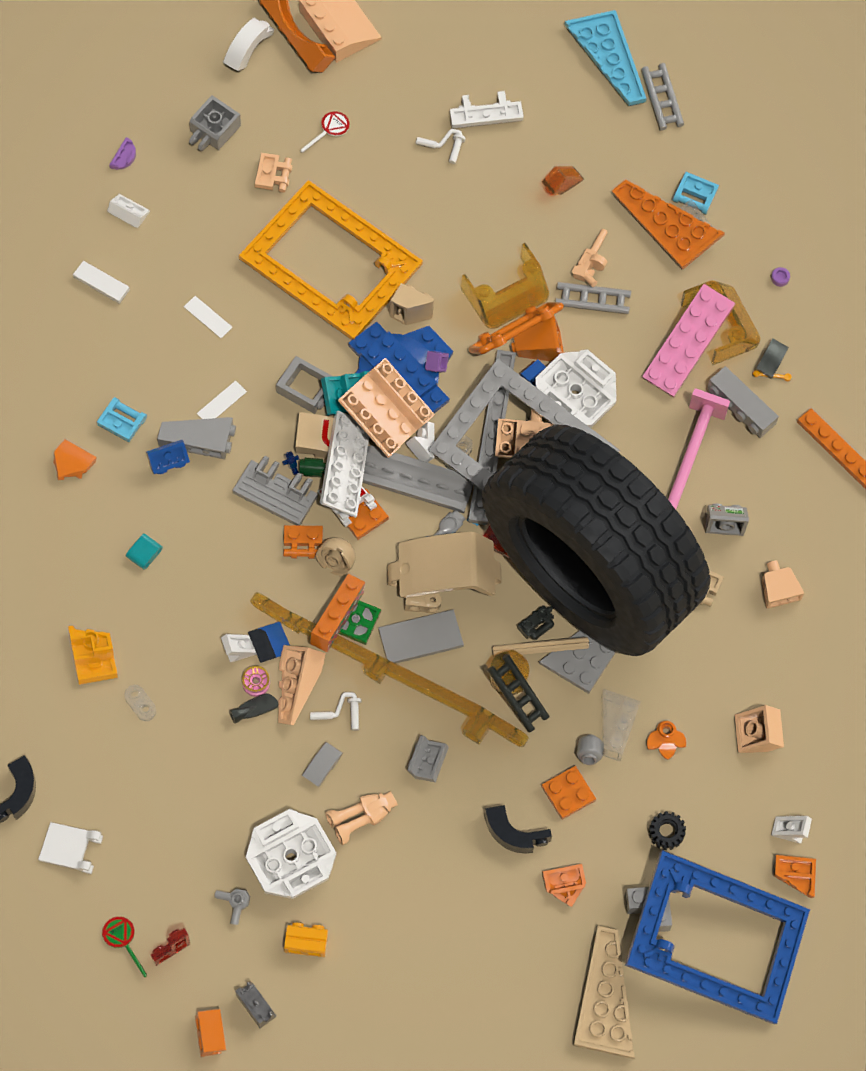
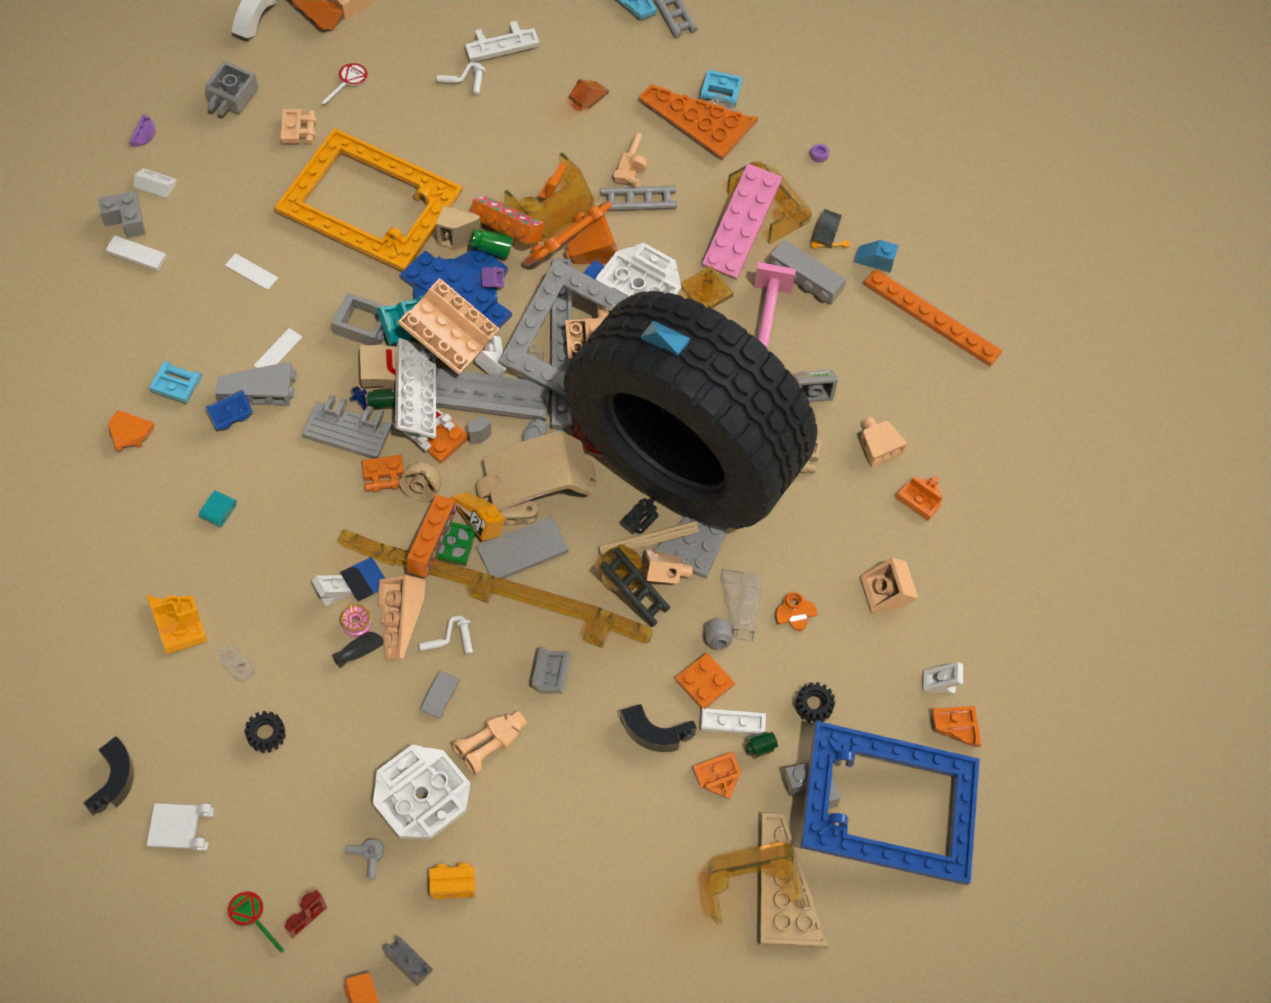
camera: 10 degrees left, 5 degrees down
none -> light grey brick [98,191,146,238]
none -> black tyre [245,711,286,753]
none -> light orange slope [451,492,505,541]
none -> light grey piece [468,415,491,445]
none -> green plant [469,229,512,260]
none -> orange brick [470,196,544,244]
none -> orange slope [539,163,568,201]
none -> dark azure slope [641,321,690,356]
none -> light nougat torso [643,550,693,584]
none -> clear yellow plate [681,266,734,308]
none -> white tile [701,708,766,735]
none -> clear yellow windscreen [706,842,806,925]
none -> dark green brick [744,731,778,759]
none -> dark azure slope [854,240,899,273]
none -> orange slope [896,477,943,521]

